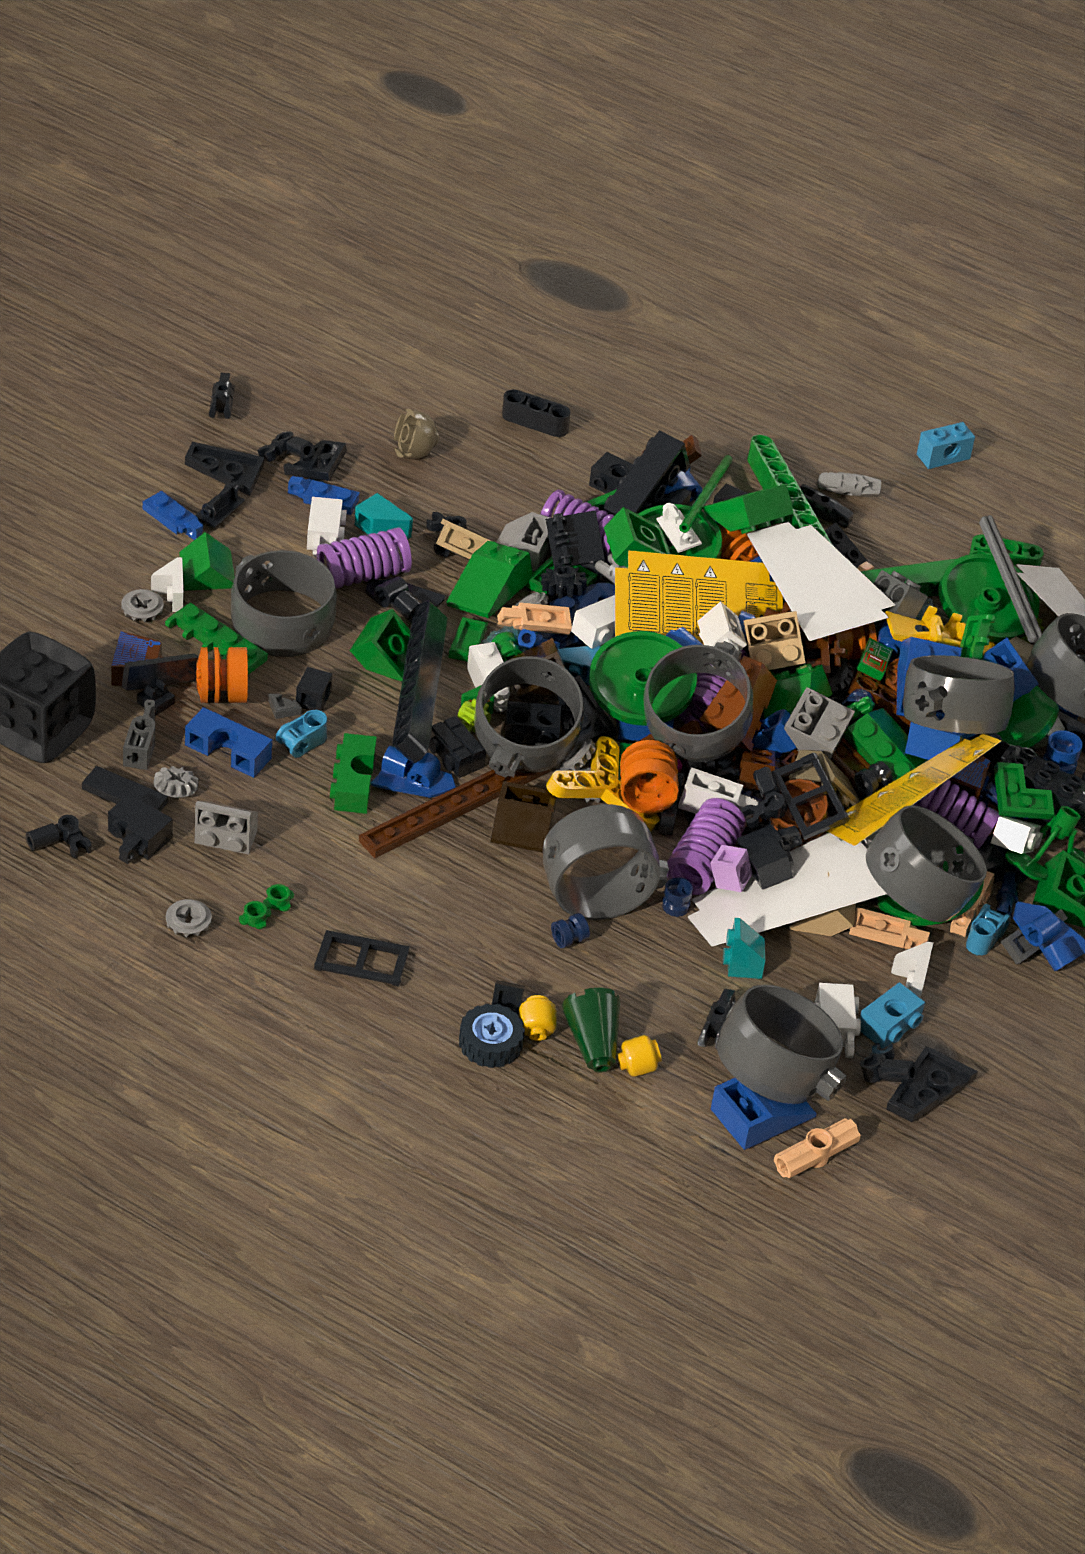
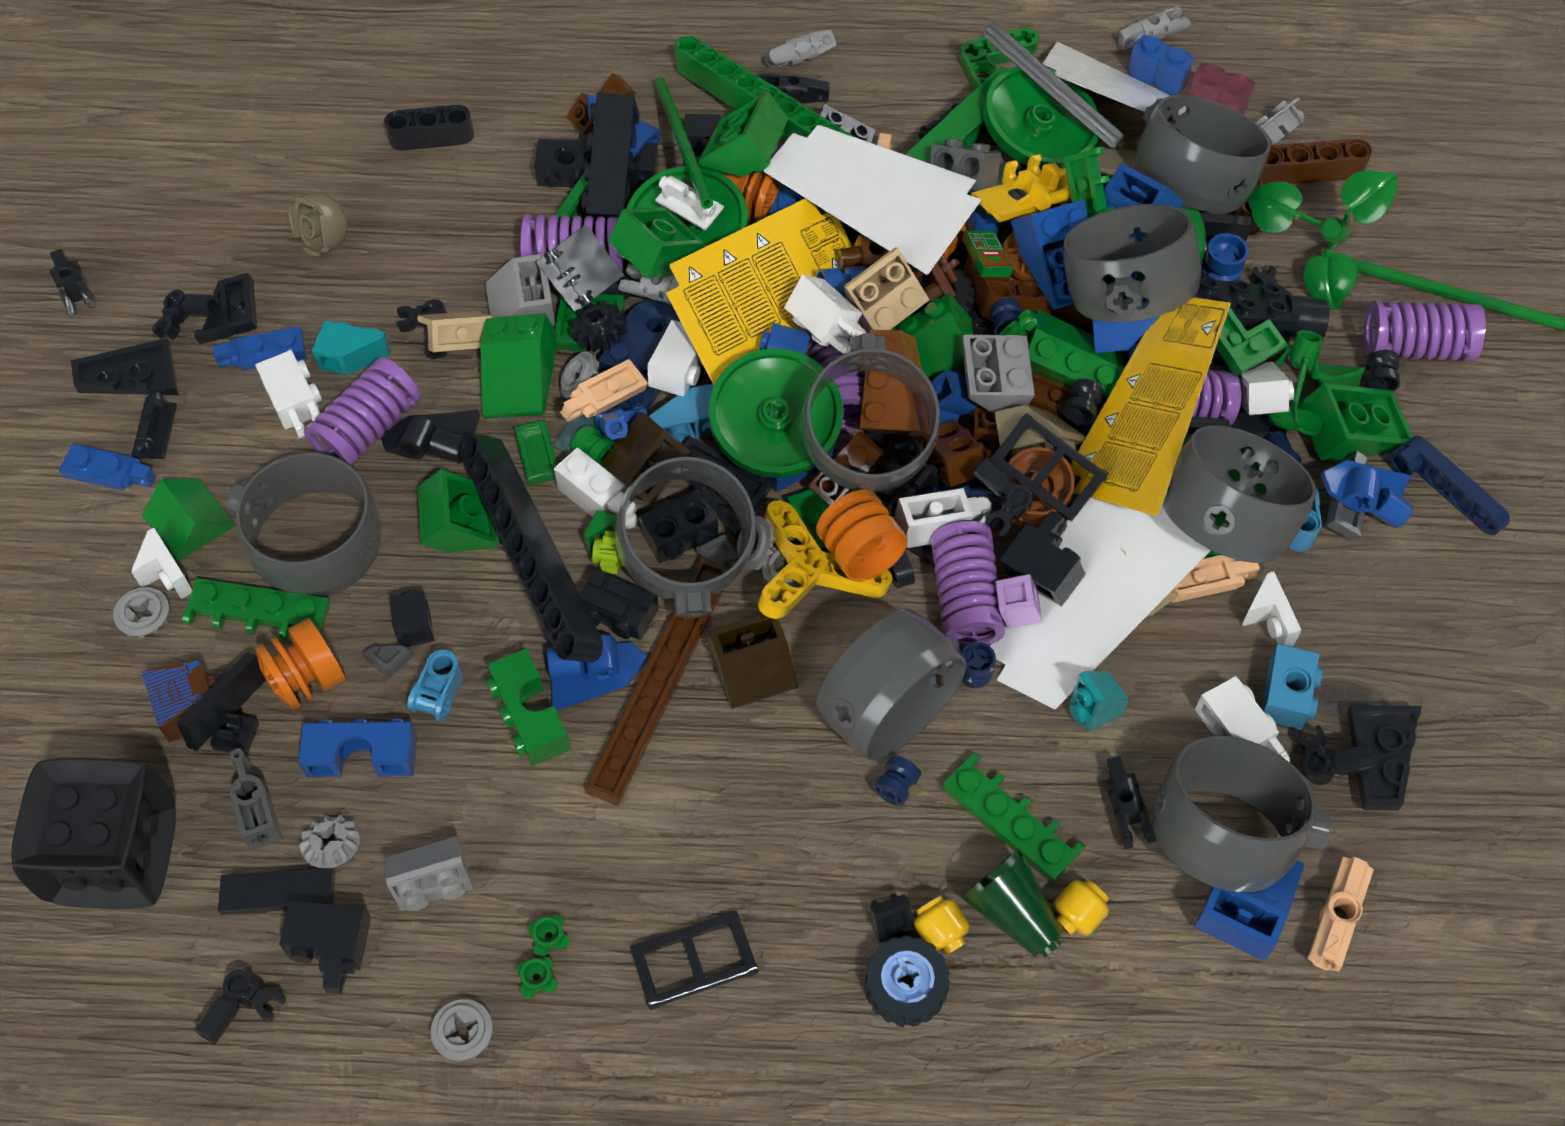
camera: 25 degrees left, 15 degrees up
none -> green hinge [942,752,1086,884]

